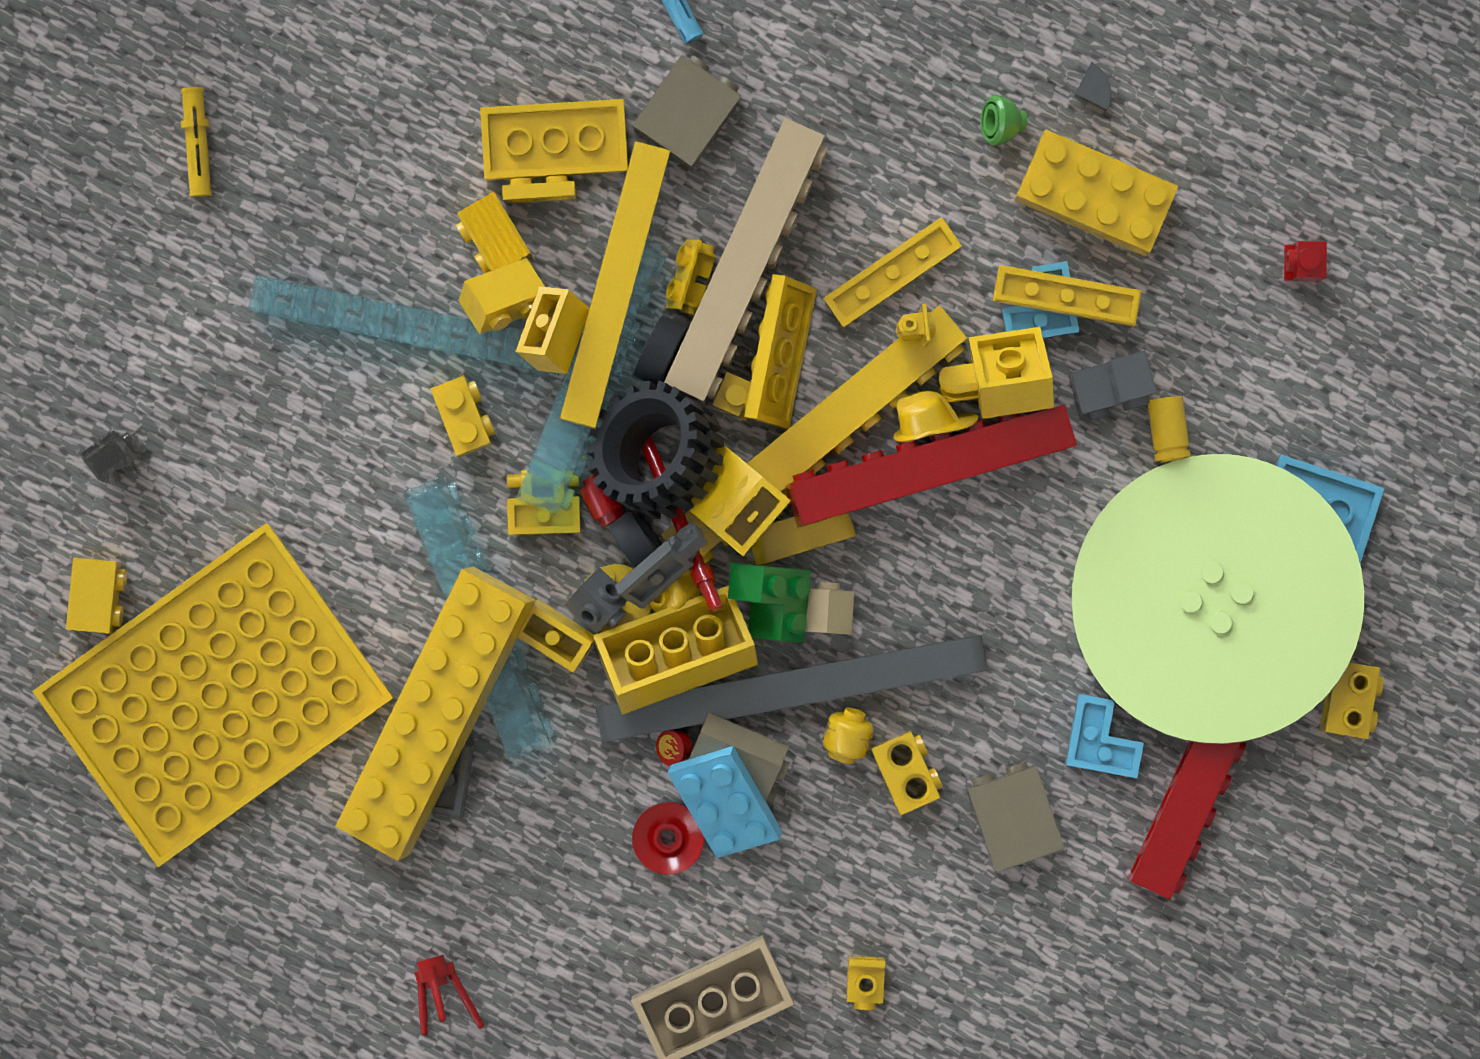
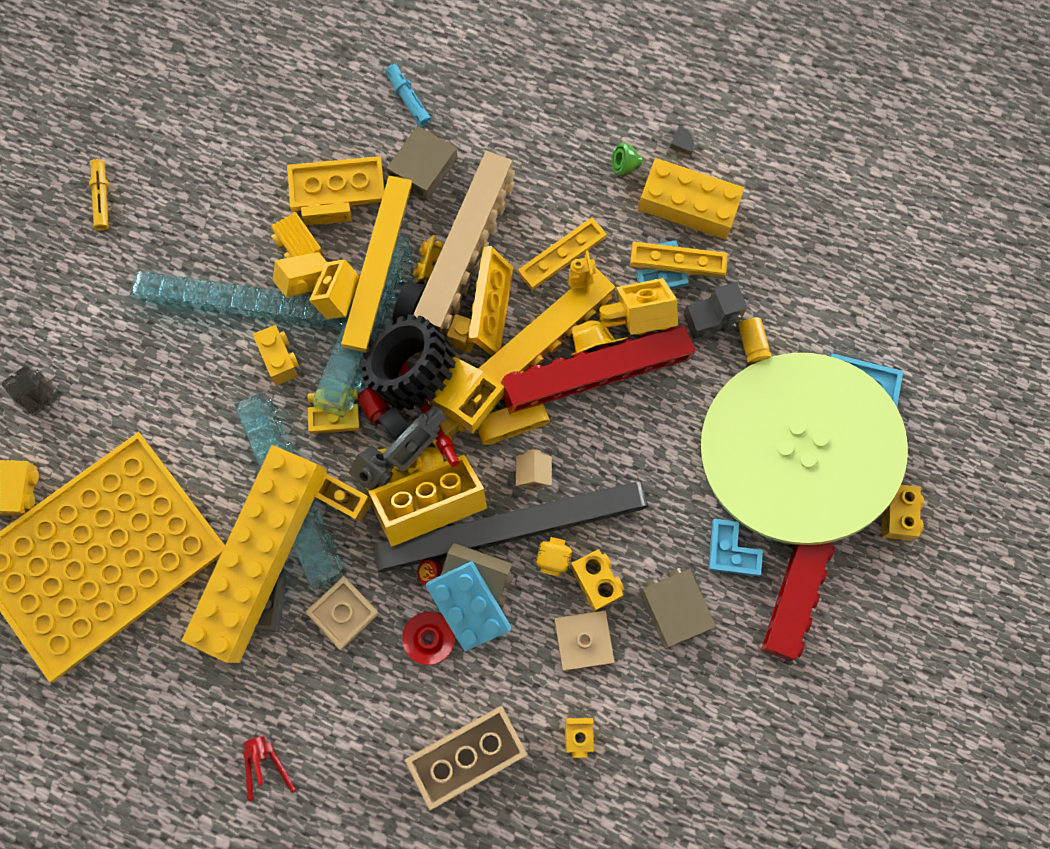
camera: 10 degrees left, 15 degrees down
green brick [728,563,811,642] -> none
red brick [1284,241,1327,282] -> none
none -> tan plate [305,576,380,651]
none -> tan plate [554,610,615,671]

